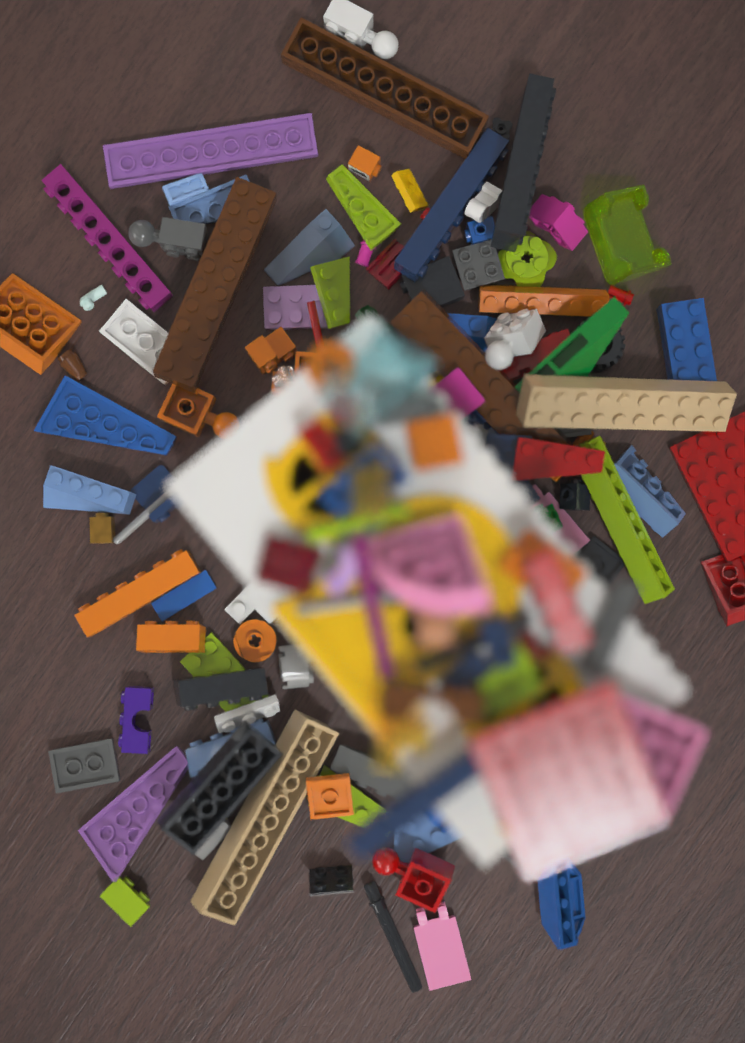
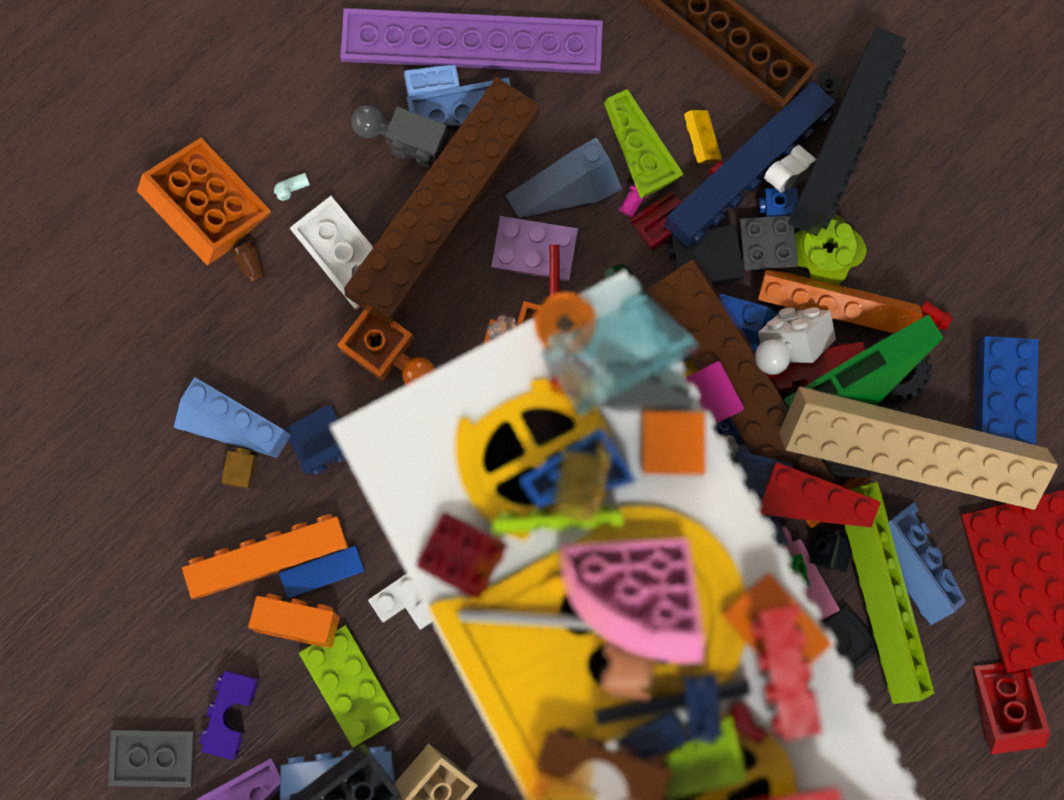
camera: 15 degrees right, 5 degrees down
blue wing [34,376,177,456] -> none
magenta brick [41,164,173,312] -> none
light grey piece [113,490,173,544] -> none
black wedge [173,668,268,711] -> none
white plate [214,694,280,733] -> none
orange plate [234,619,277,662] -> none
orange brick [245,327,297,374] -> none
light grey brick [278,644,313,689] -> none
red hinge [297,419,348,476] -> none
lime wing [310,257,350,329] -> none
lavender leg [326,546,359,595] -> none
black tile [331,426,365,457] -> none
orange brick [348,145,382,181] -> none
magenta axle [352,533,395,680] -> none
dark pink brick [529,194,588,251] -> none
dark grey plate [577,577,641,679] -> none
clear neon green windscreen [584,185,672,285] -> none

